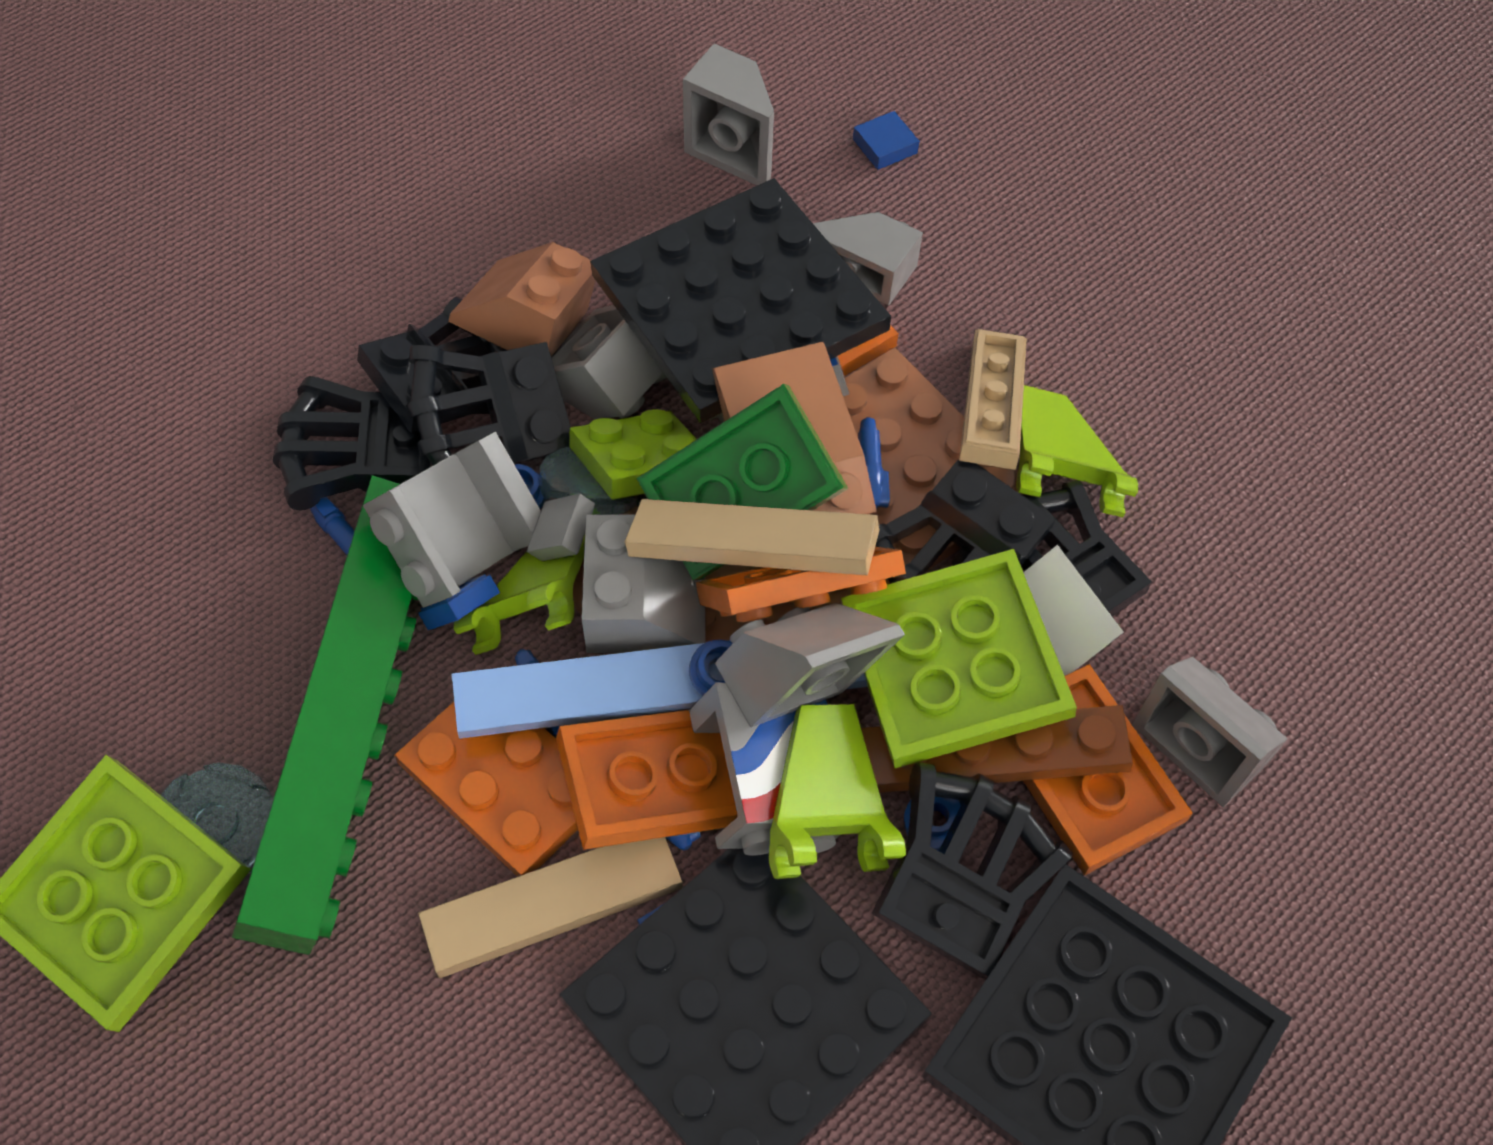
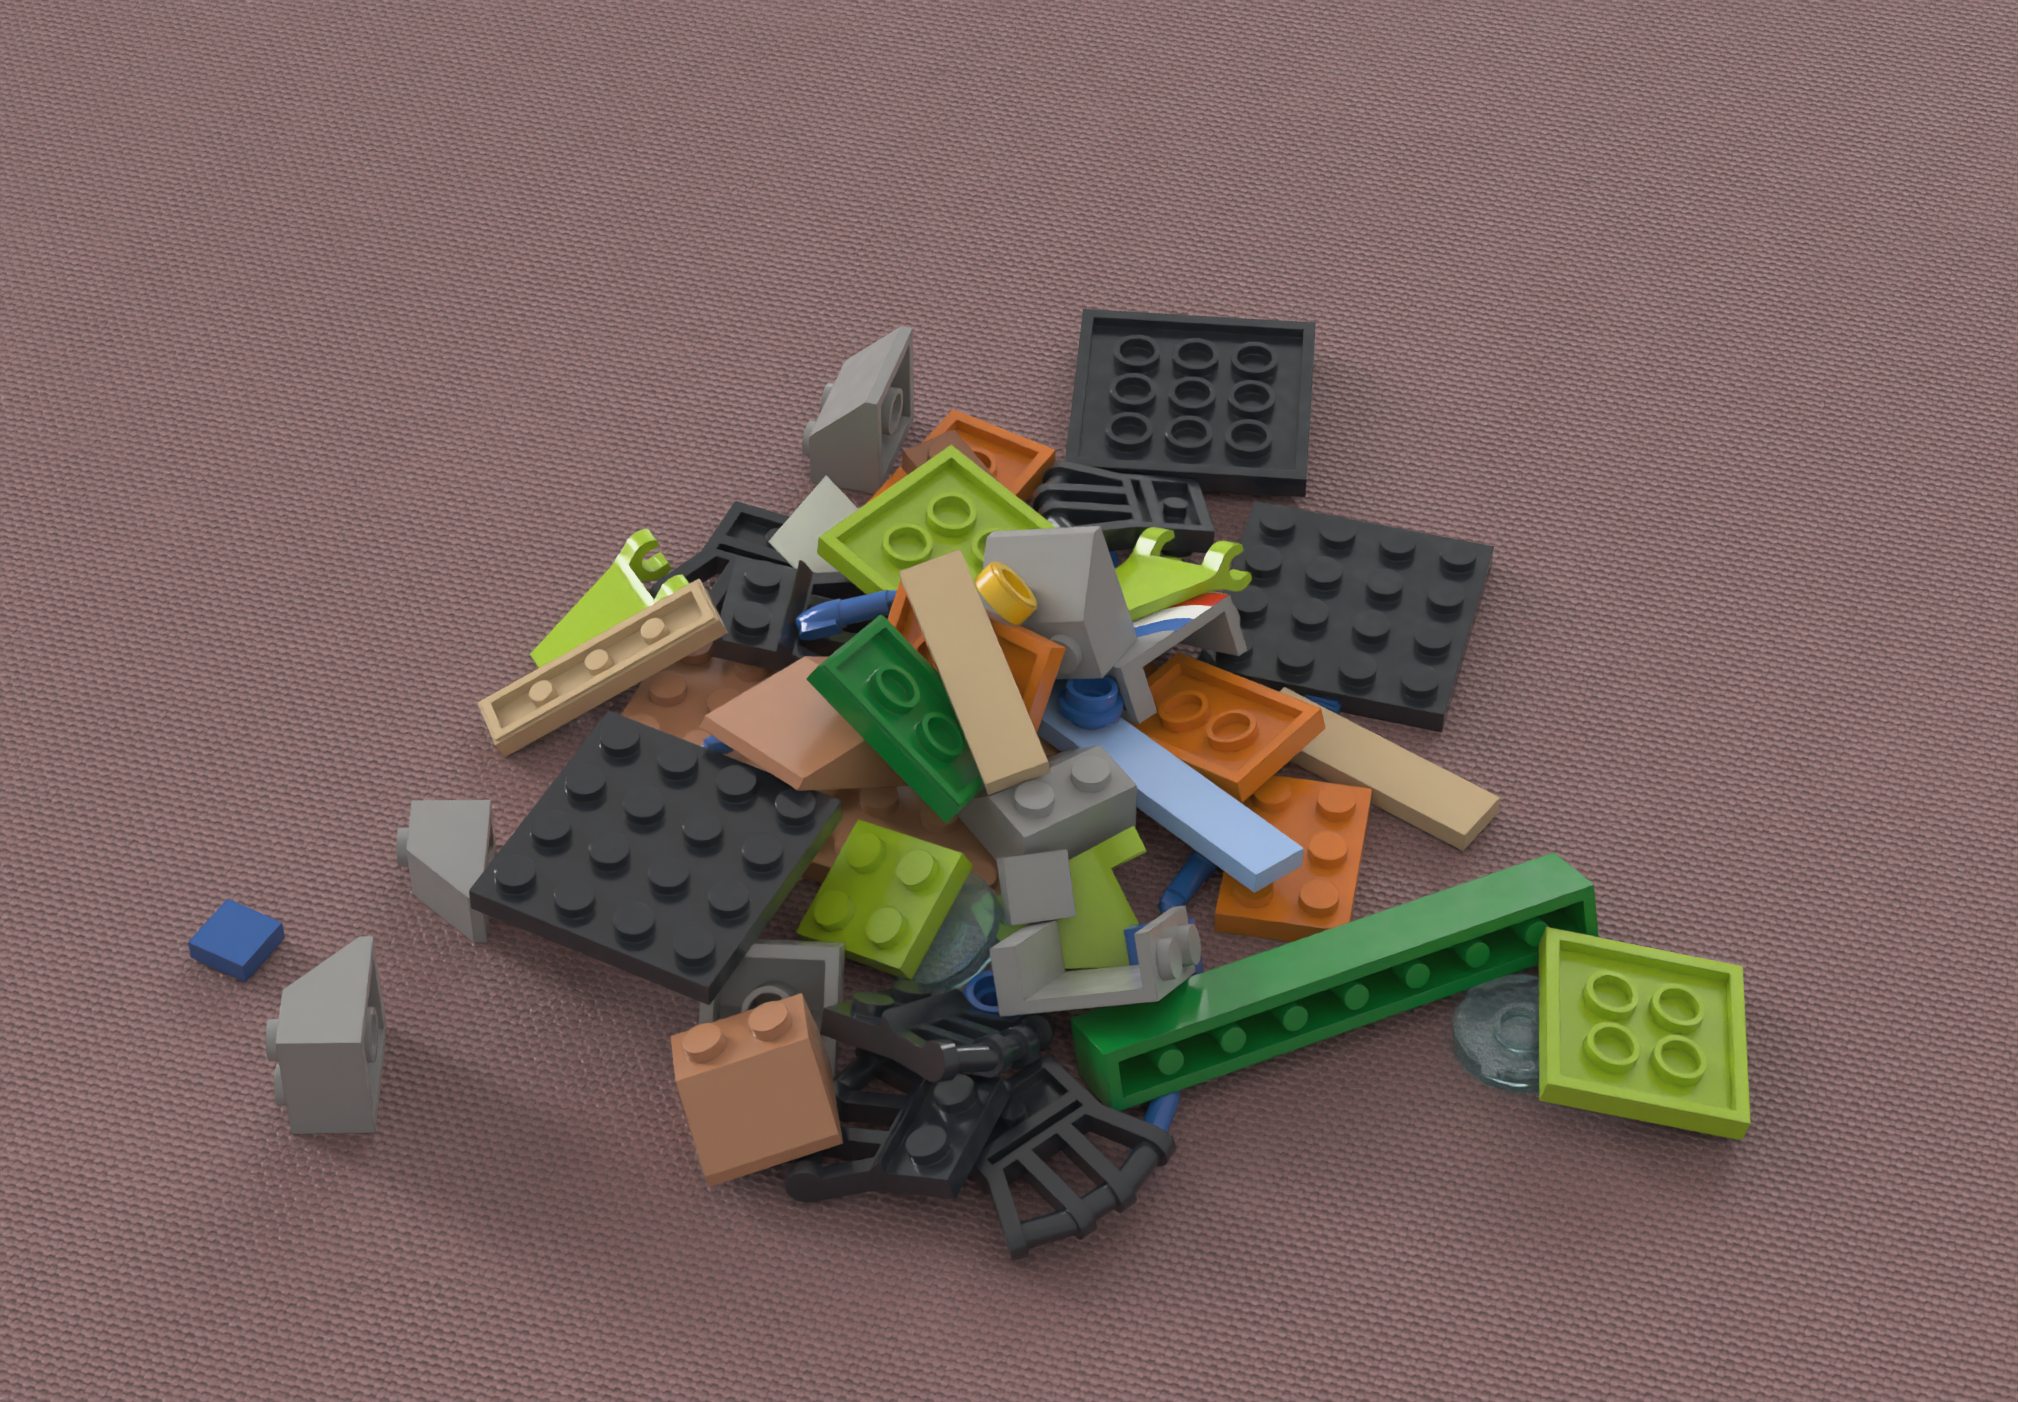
camera: 120 degrees left, 15 degrees down
none -> blue piece [796,590,897,641]
none -> yellow tile [974,562,1037,626]

